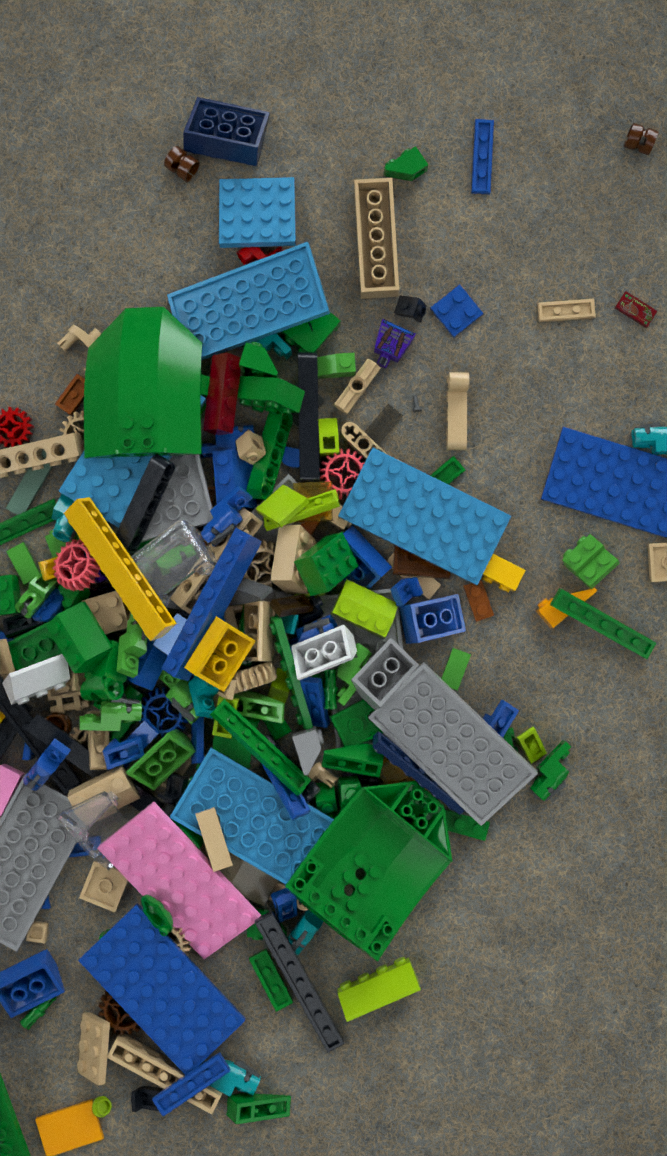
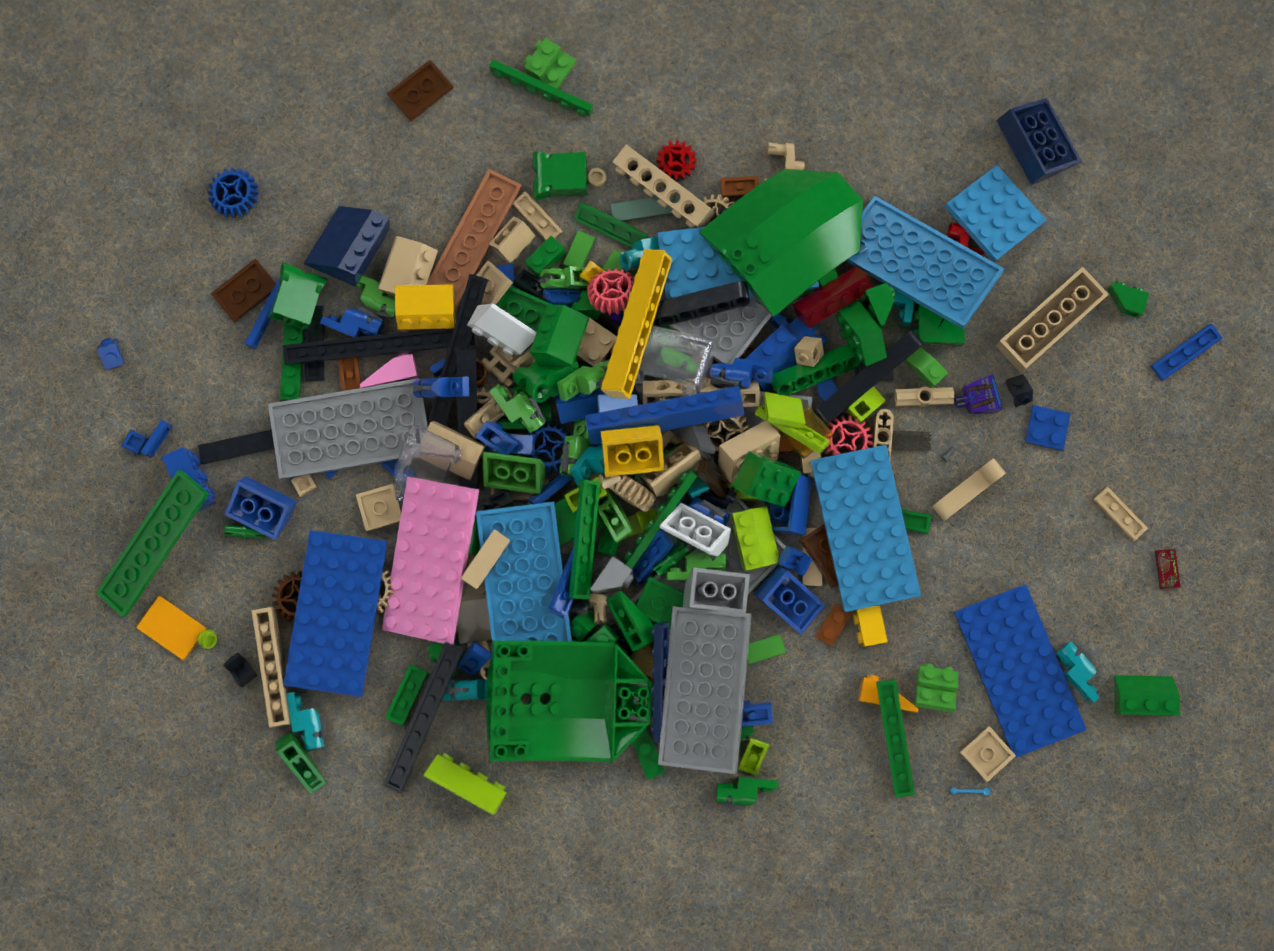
camera: 50 degrees right, 5 degrees down
tan plate [77,1012,110,1085] -> none
green arm [141,894,173,936] -> none
blue tile [152,1052,231,1116] -> none
reddish brown wheel [164,146,200,182] -> none

